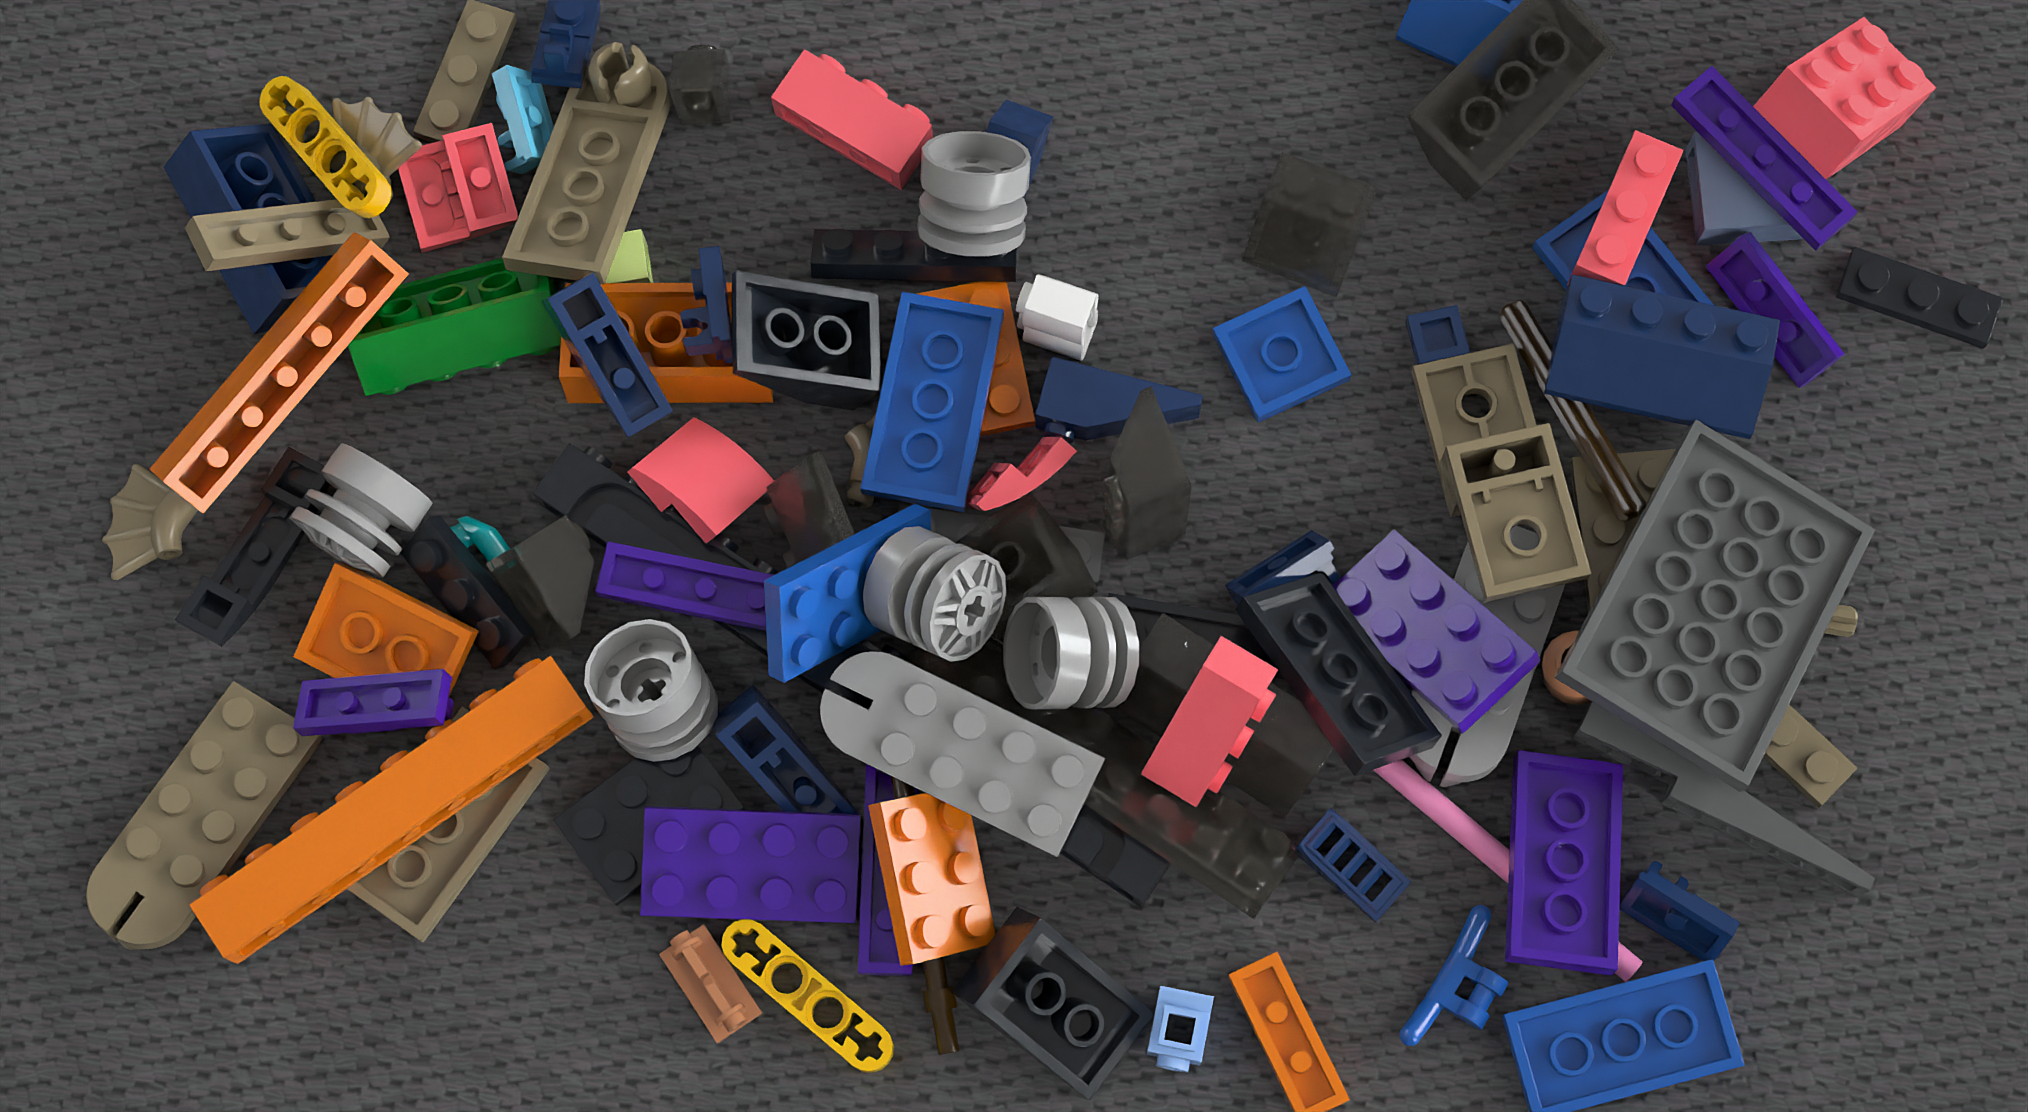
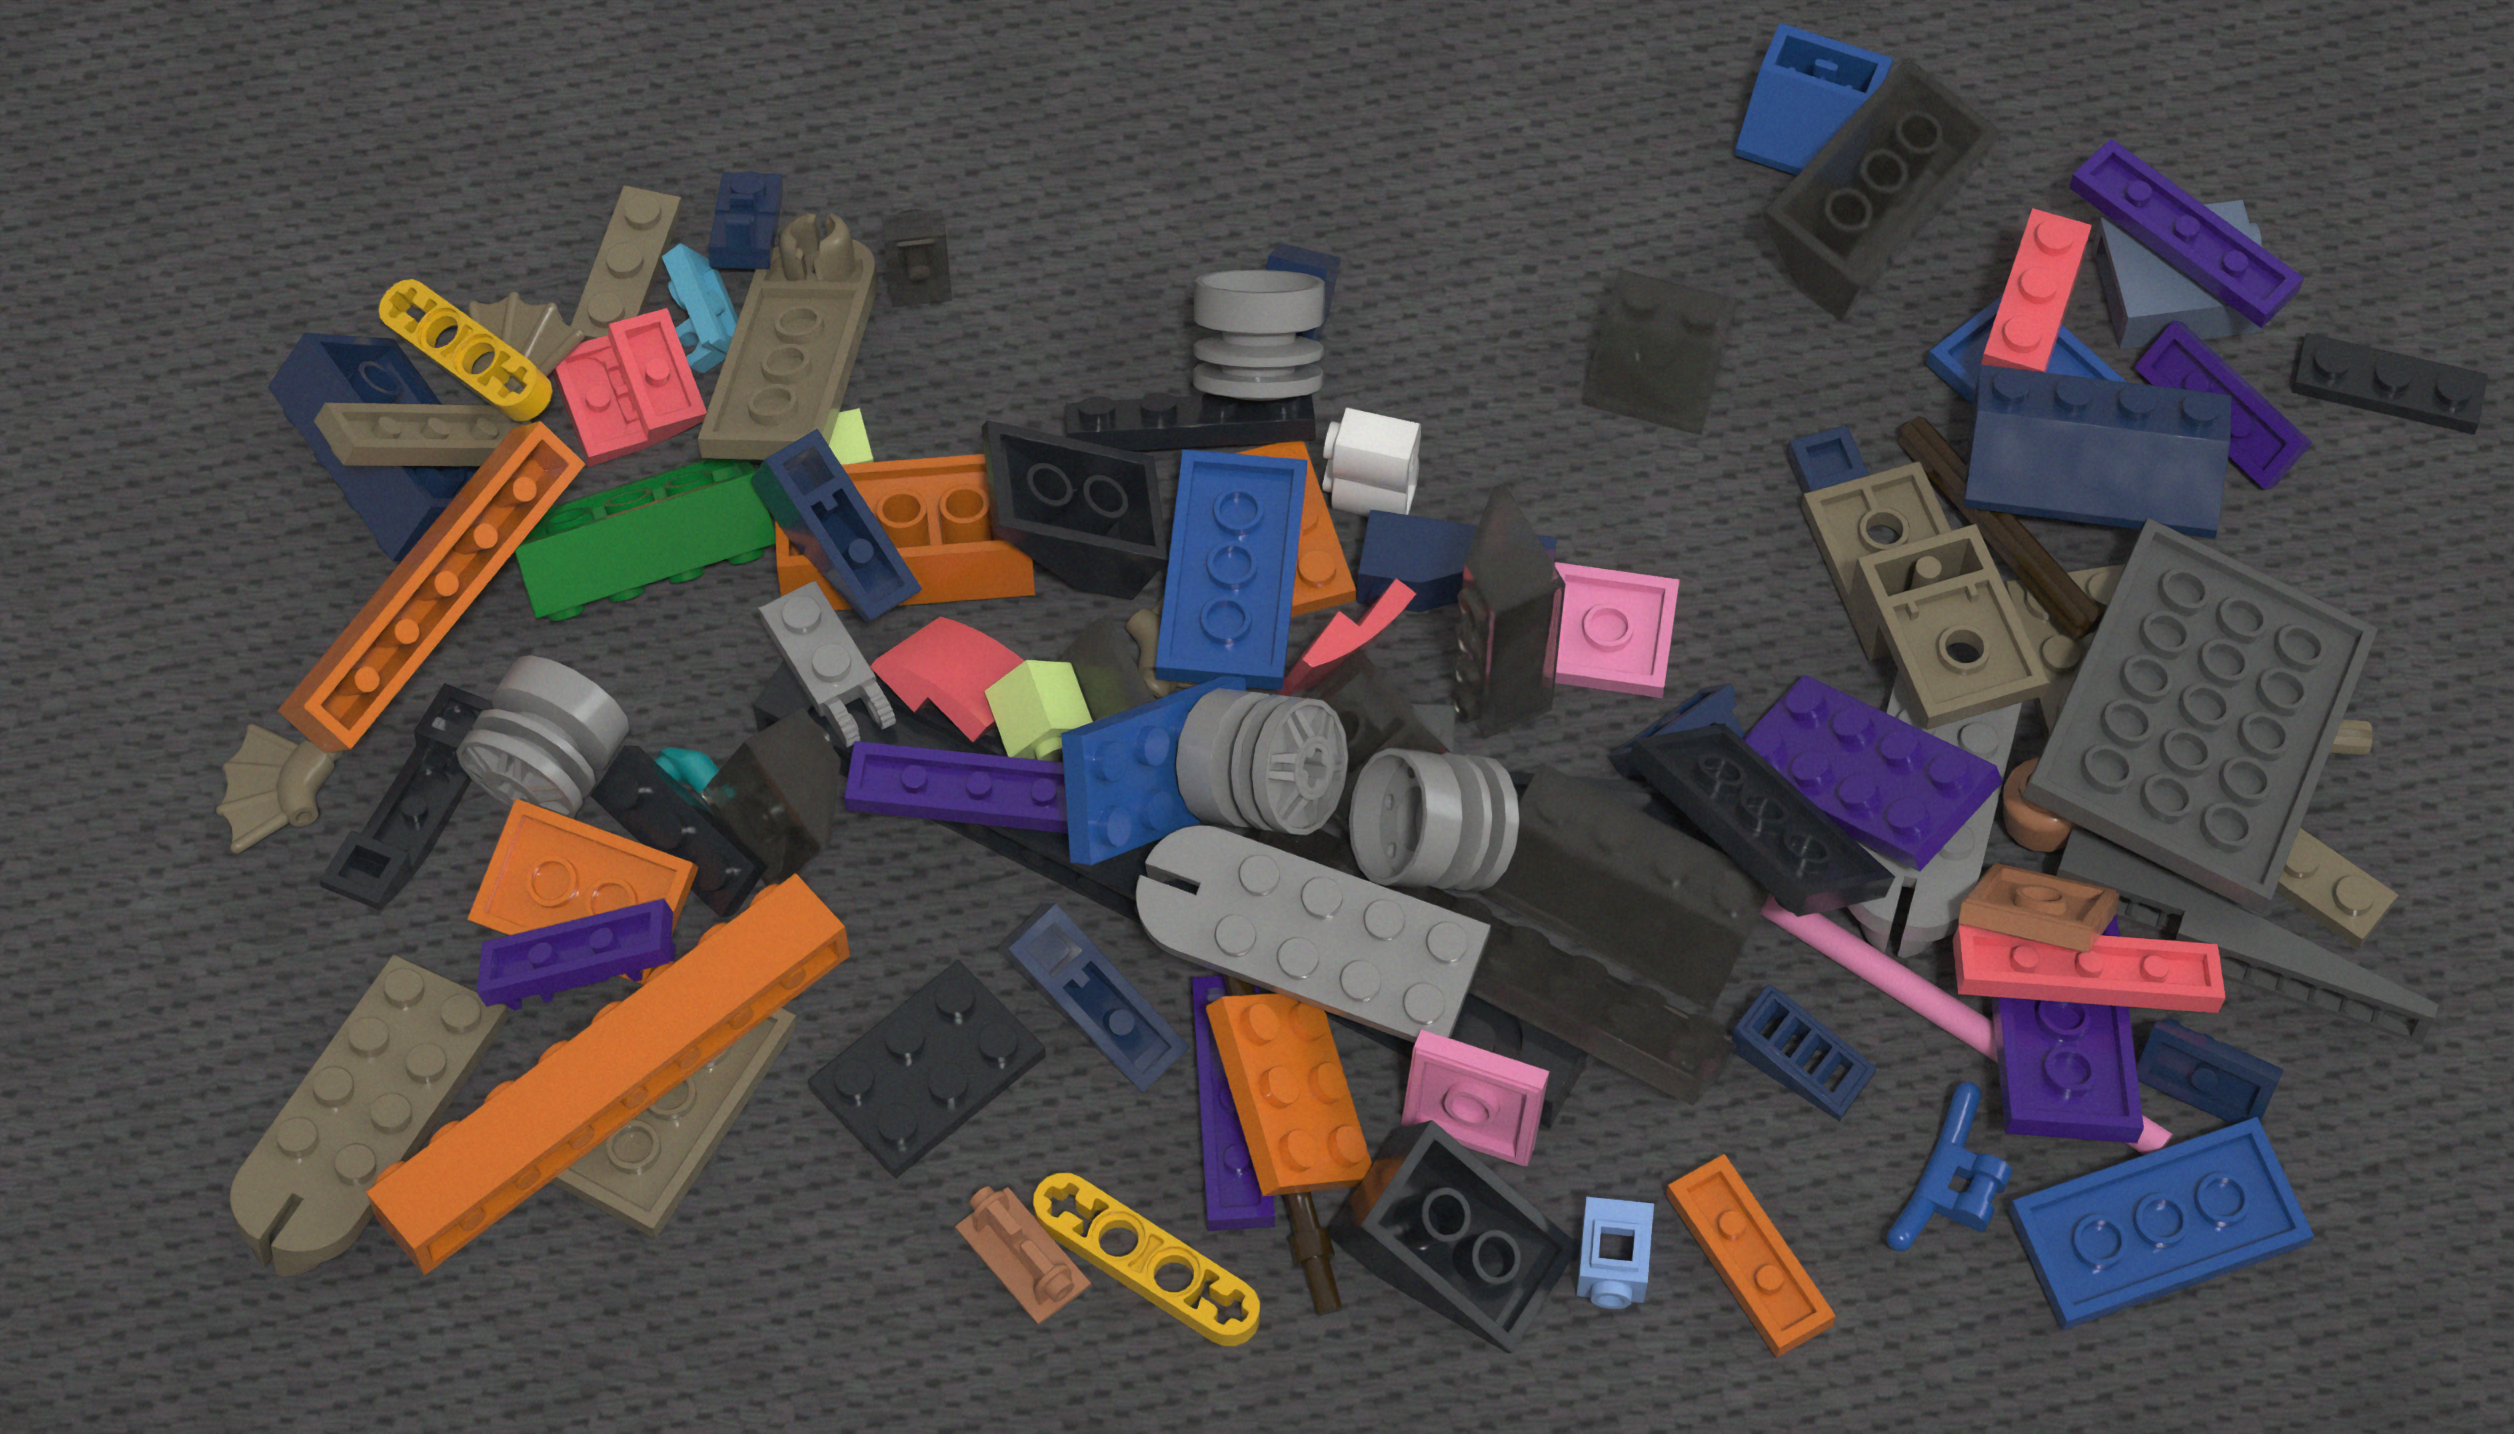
camera: 10 degrees left, 15 degrees down
light grey wheel [584,619,718,762] -> none
dark purple plate [640,806,860,923] -> none
dark blue plate [680,246,733,363] -> none
coral brick [771,49,933,190] -> none
coral brick [1141,636,1278,807] -> none
blue plate [1212,286,1351,423] -> none
coral brick [1753,17,1936,180] -> none
none -> light grey hinge [759,581,896,747]
none -> yellowish green brick [984,660,1093,762]
none -> bright pink tile [1401,1029,1549,1167]
none -> bright pink tile [1537,562,1679,698]
none -> coral plate [1953,925,2225,1013]
none -> nougat tile [1958,863,2120,953]

